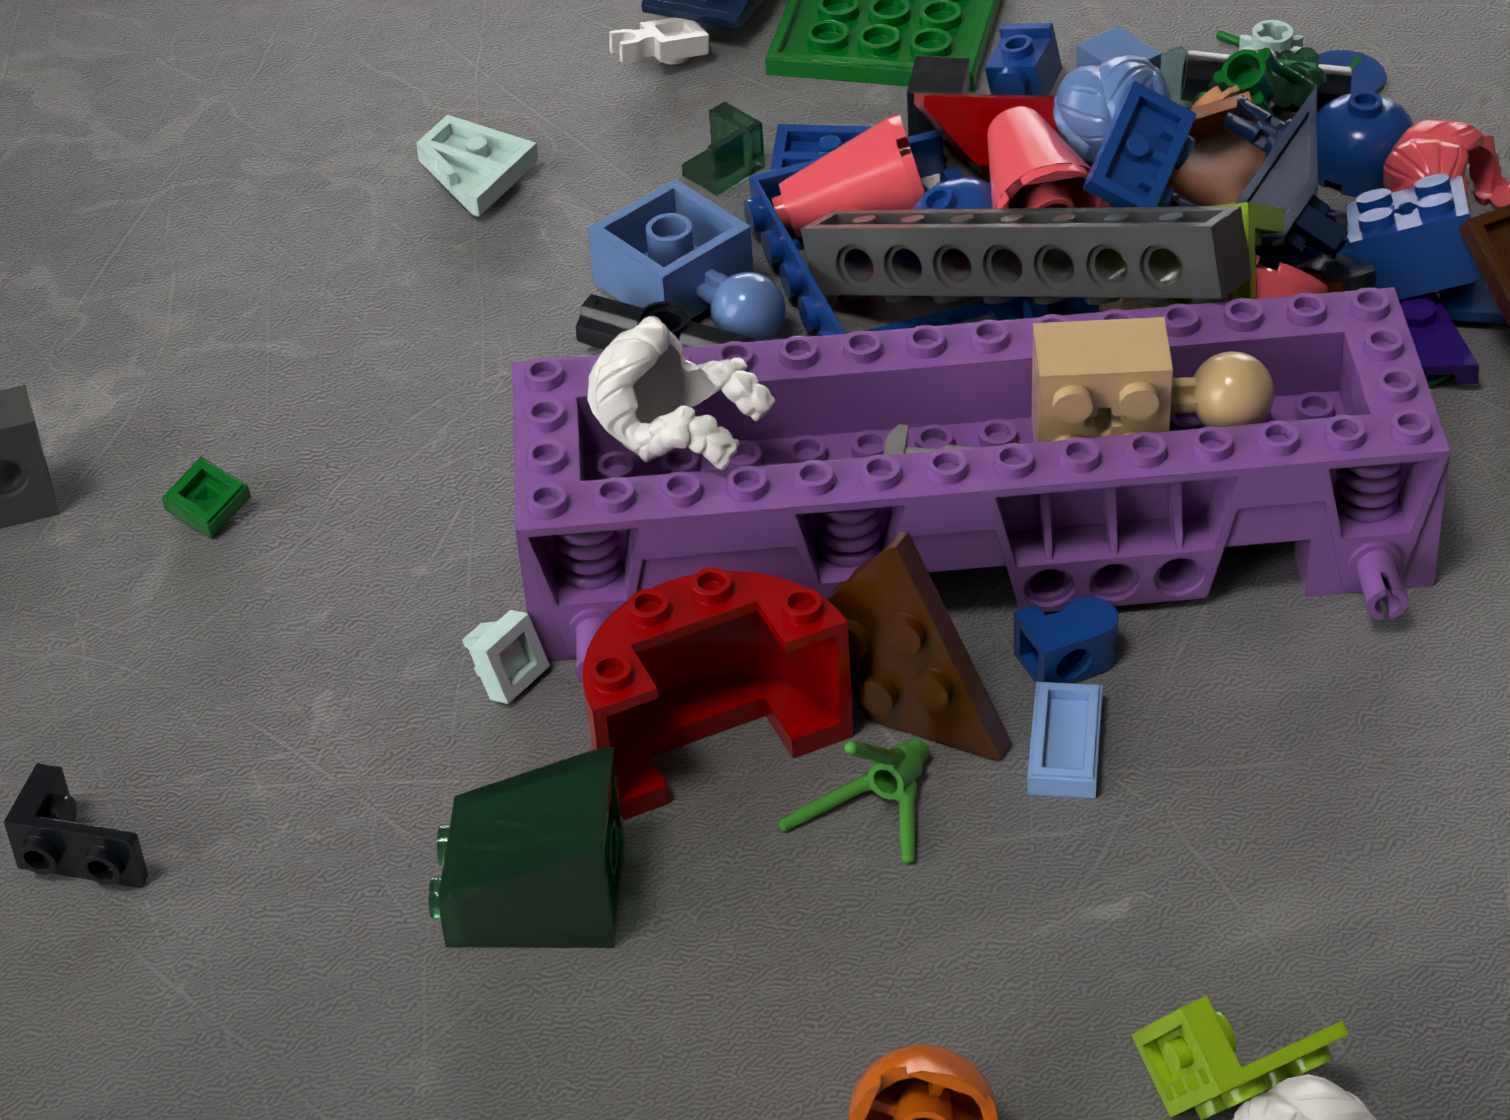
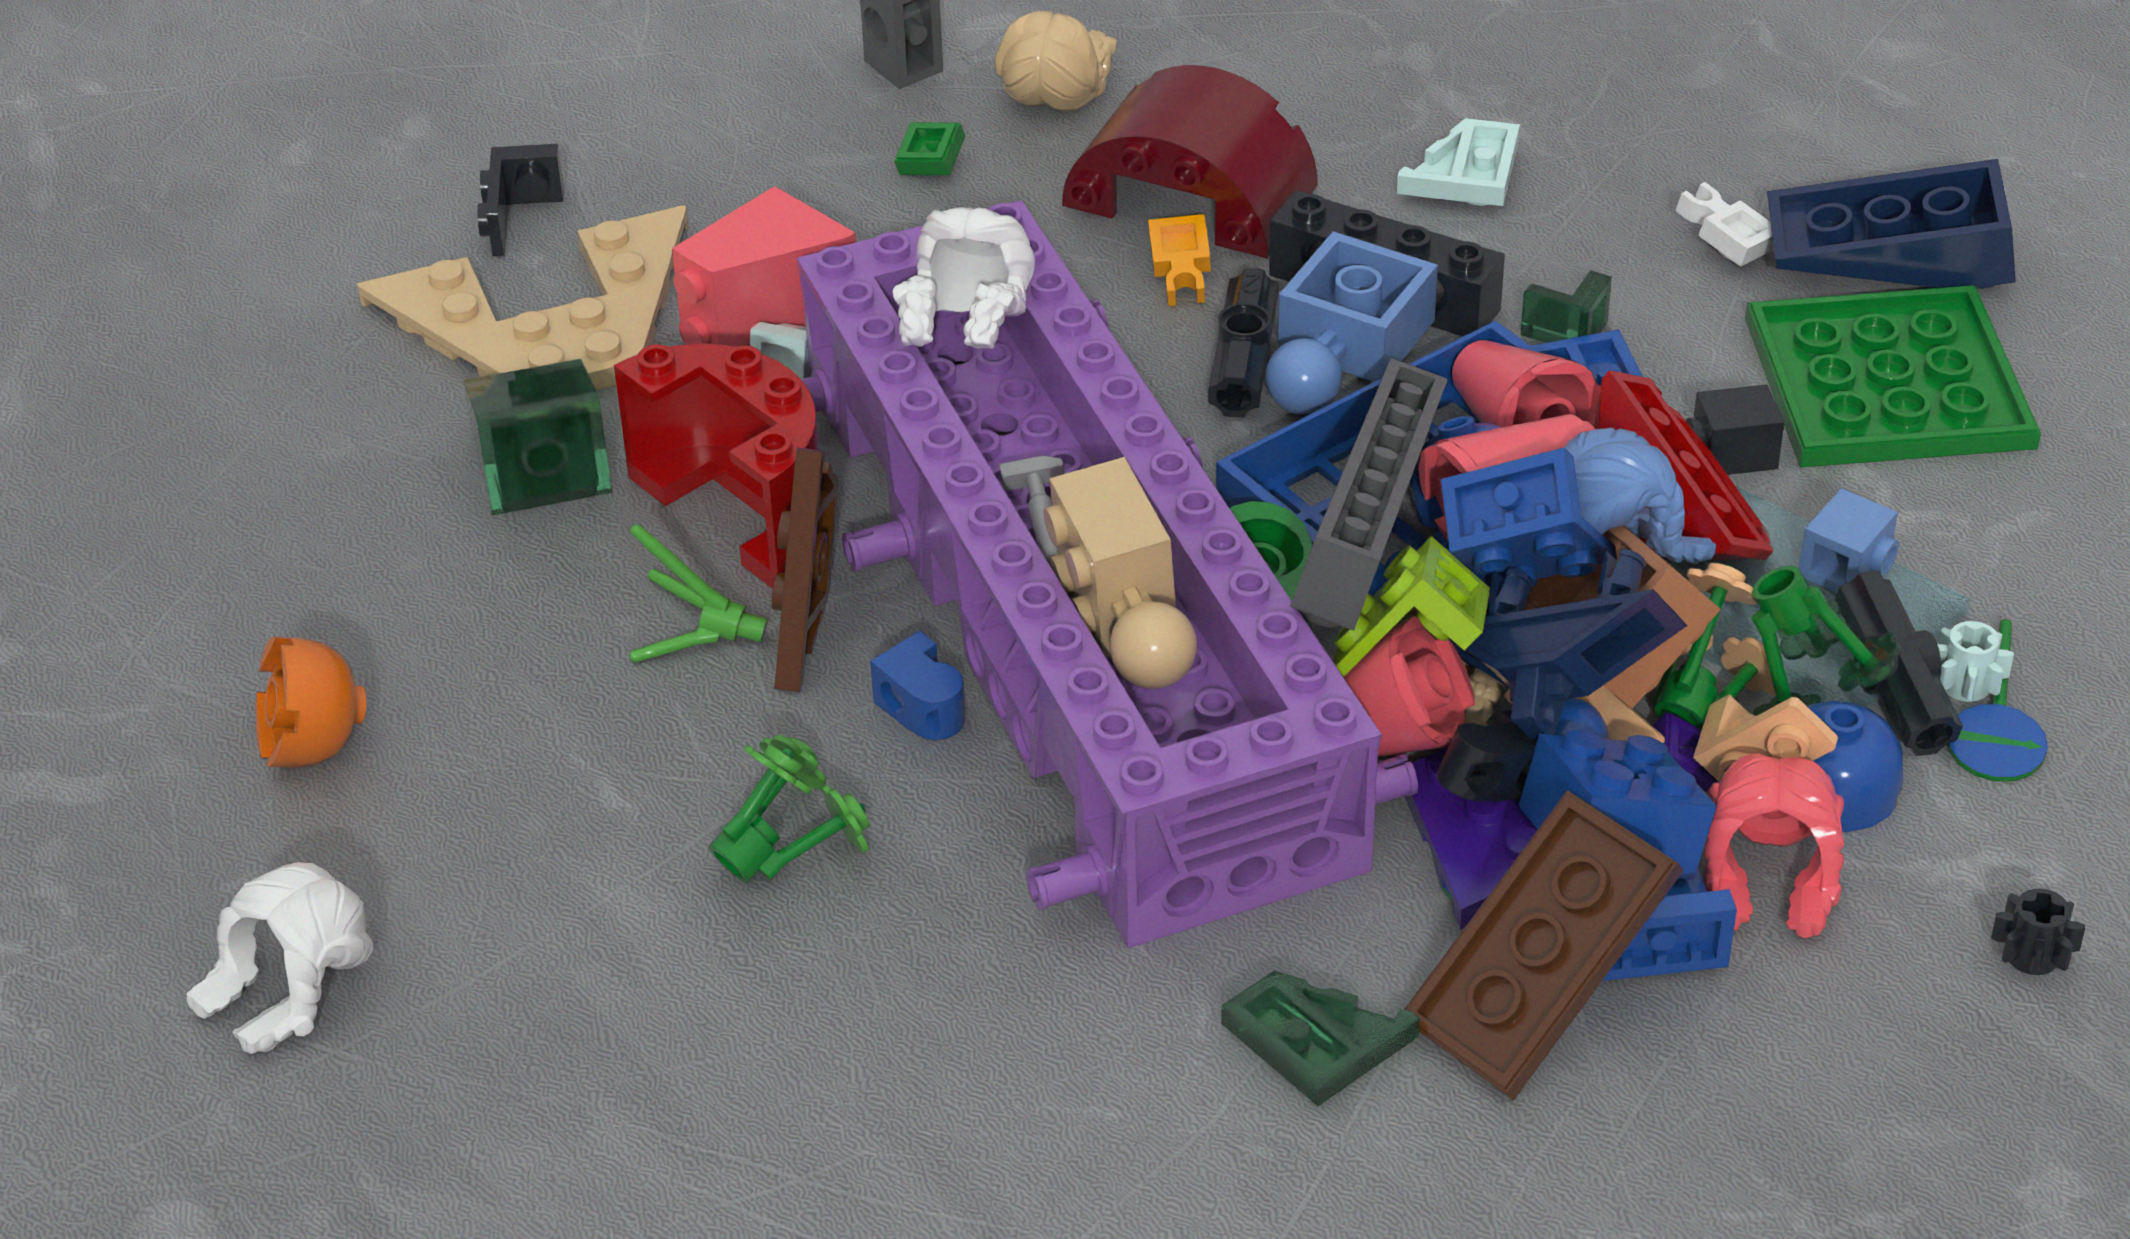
camera: 70 degrees right, 0 degrees up
blue brick [984,23,1063,96] -> none
light blue tile [1027,682,1103,799] -> none
lime bracket [1131,996,1350,1120] -> none
none -> tan wing [357,205,688,407]
none -> coral slope [672,186,856,347]
none -> plant [708,735,870,883]
none -> tan hair [995,11,1117,112]
none -> dark red cylinder [1062,65,1318,259]
none -> light orange plate [1148,214,1211,306]
none -> black brick [1269,190,1505,336]
none -> light nougat bracket [1693,694,1838,782]

